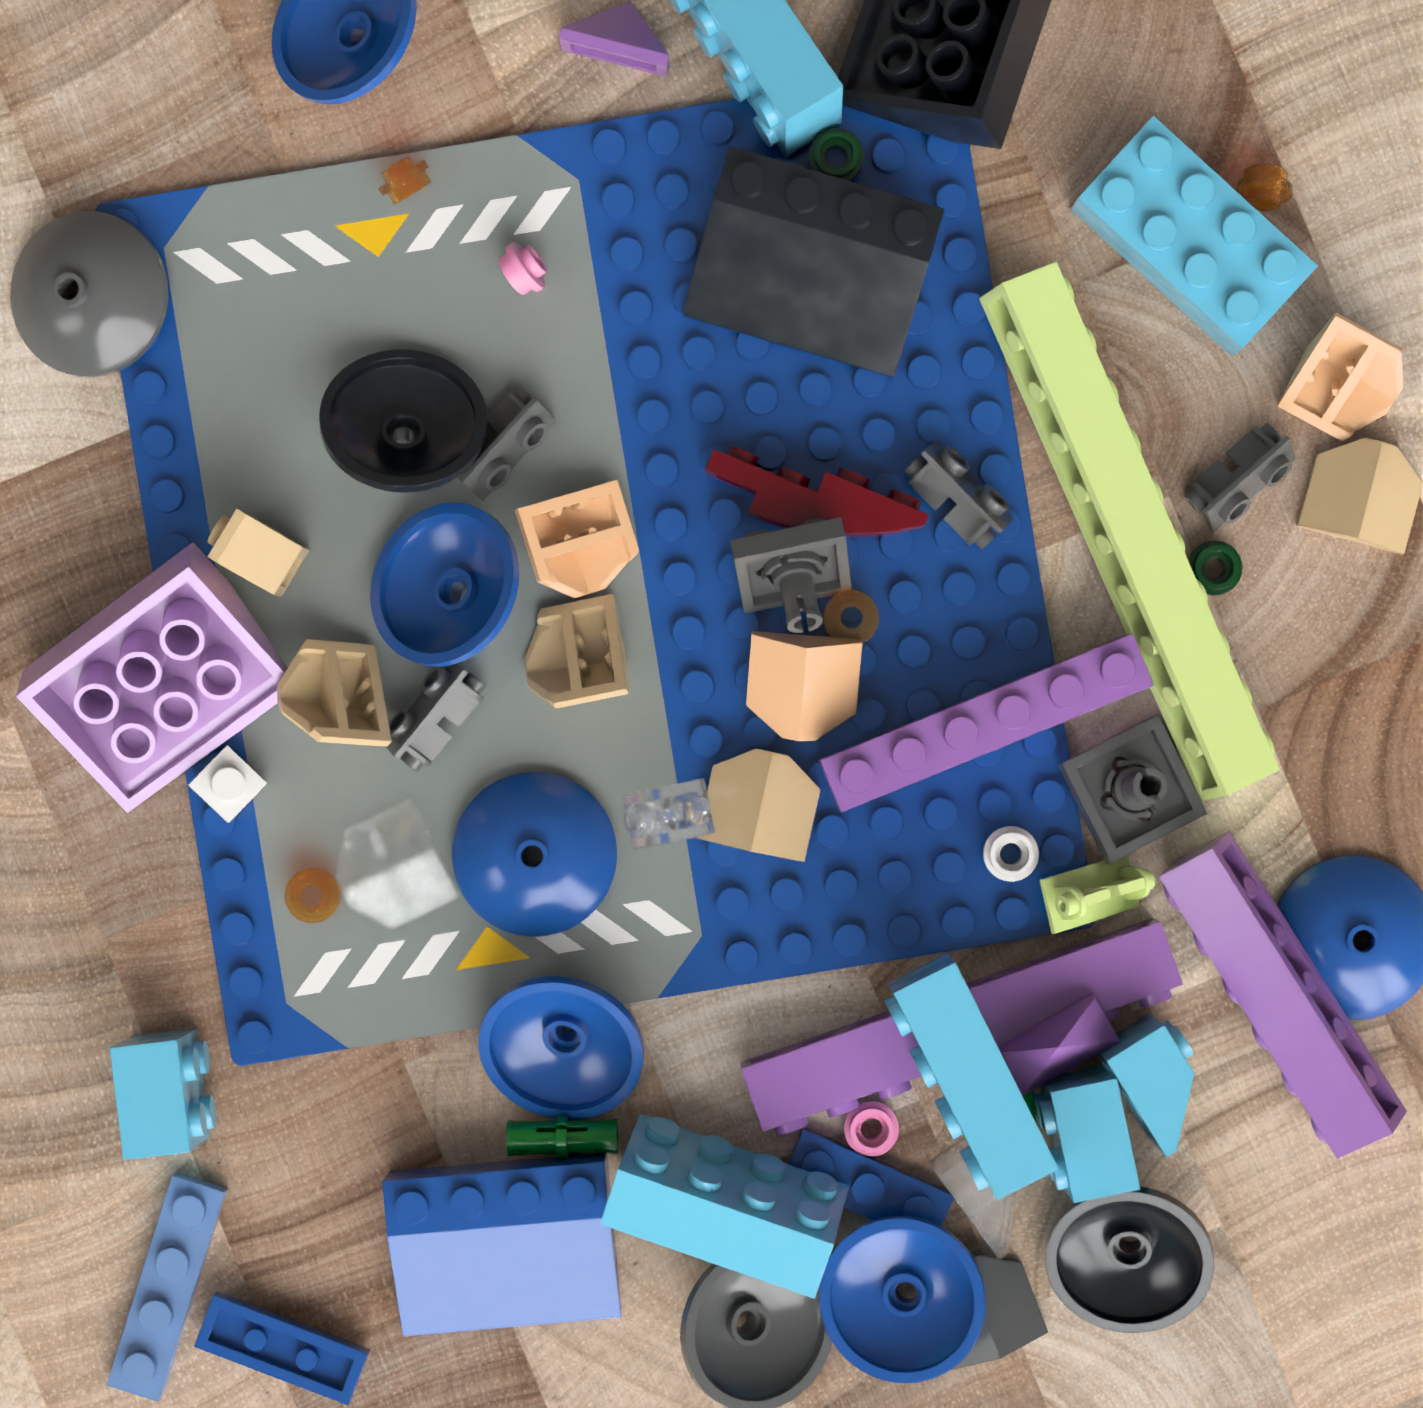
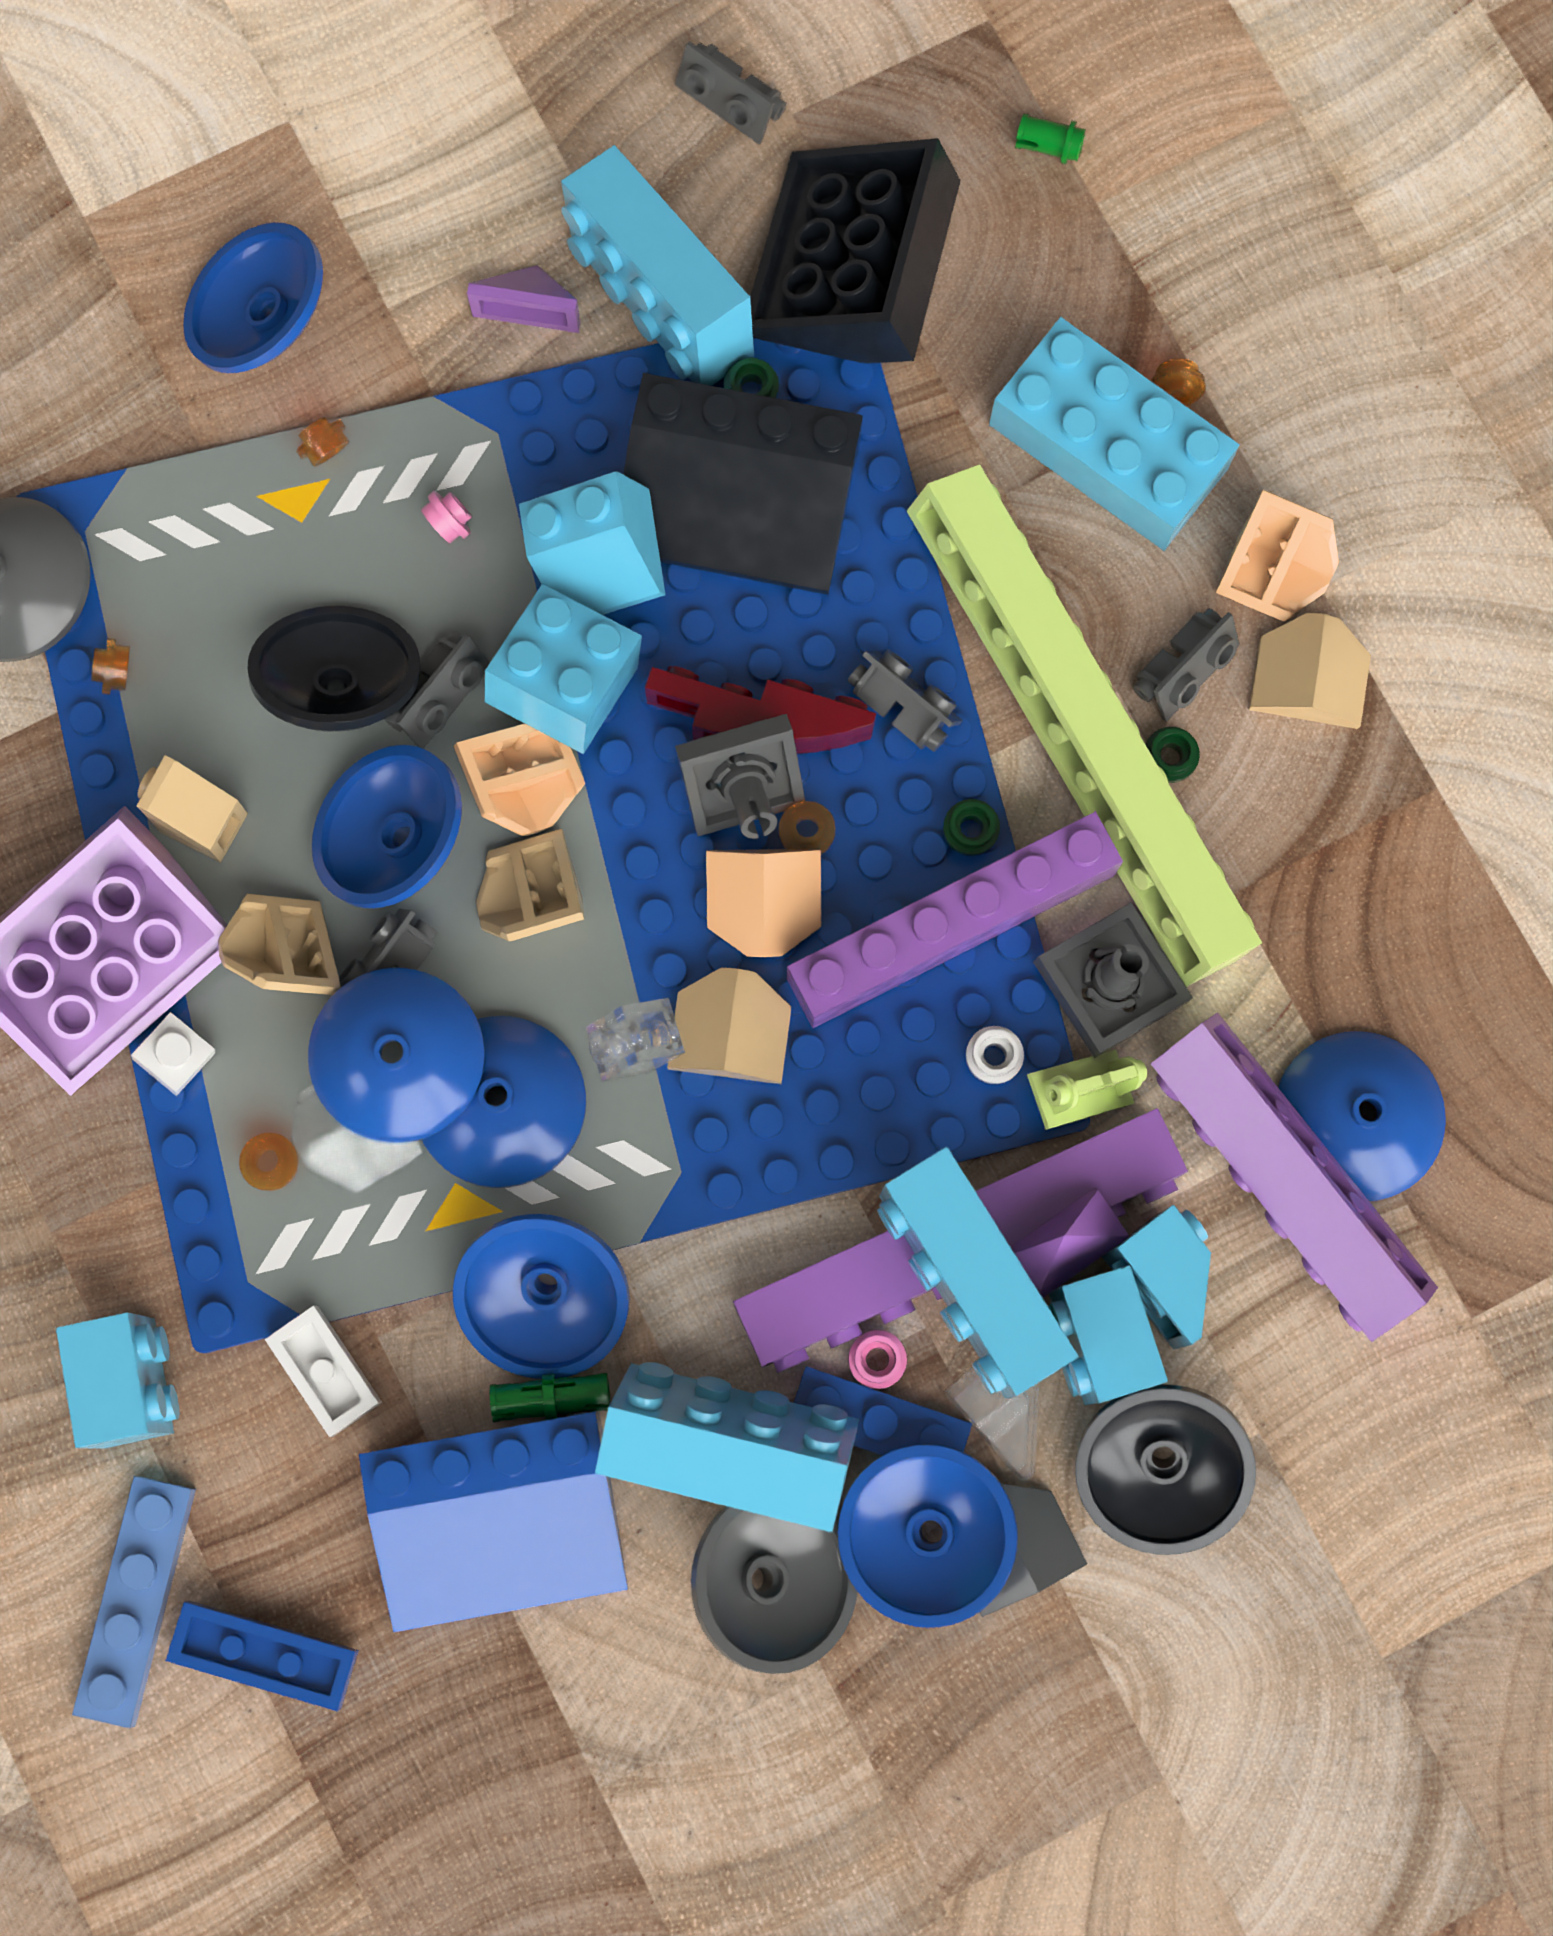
camera: 10 degrees left, 10 degrees down
none -> clear orange plate [91,638,130,695]
none -> white plate [265,1306,382,1437]
none -> blue dish [308,968,485,1143]
none -> medium azure brick [485,584,642,754]
none -> medium azure slope [519,471,666,615]
none -> dark green plate [943,799,1000,856]

